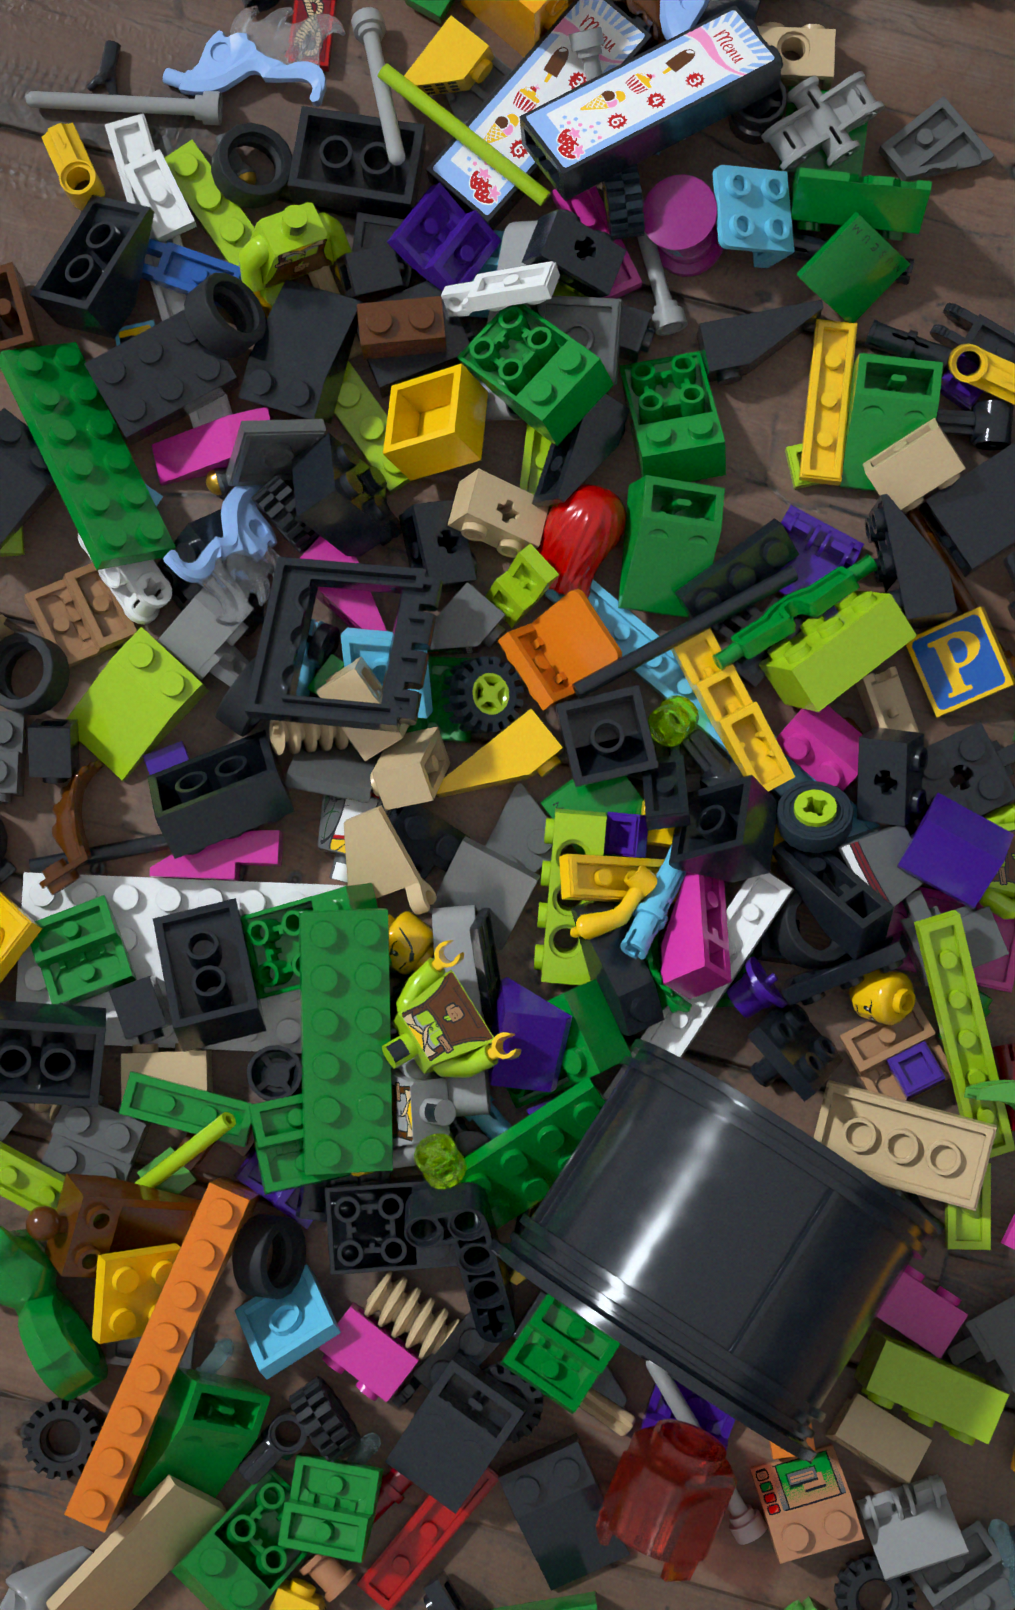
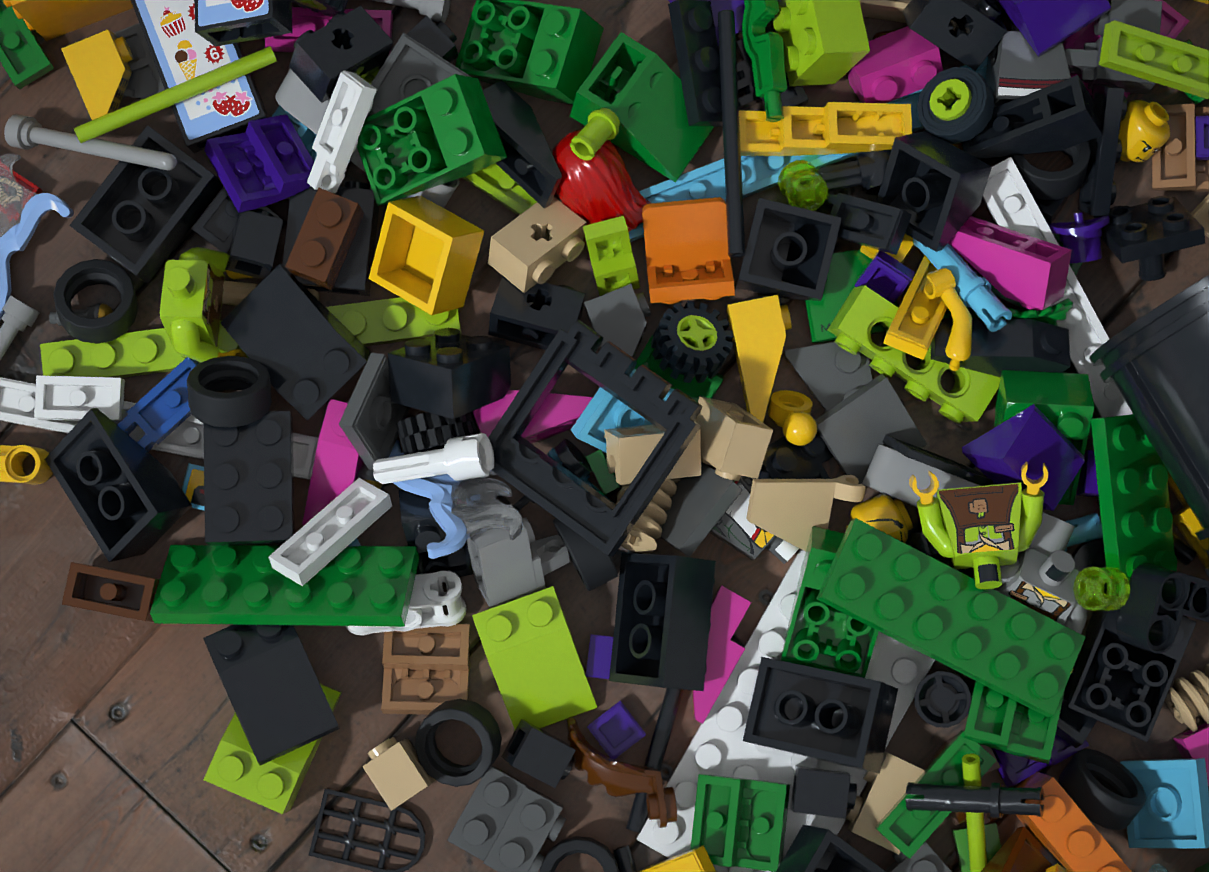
camera: 60 degrees left, 0 degrees up
none -> white plate [269,478,392,586]
none -> white piece [373,433,494,484]
none -> lime pin [570,108,620,161]
none -> dark purple tile [587,700,646,759]
none -> yellow plate [768,390,817,446]
none -> black pin [906,782,1044,818]

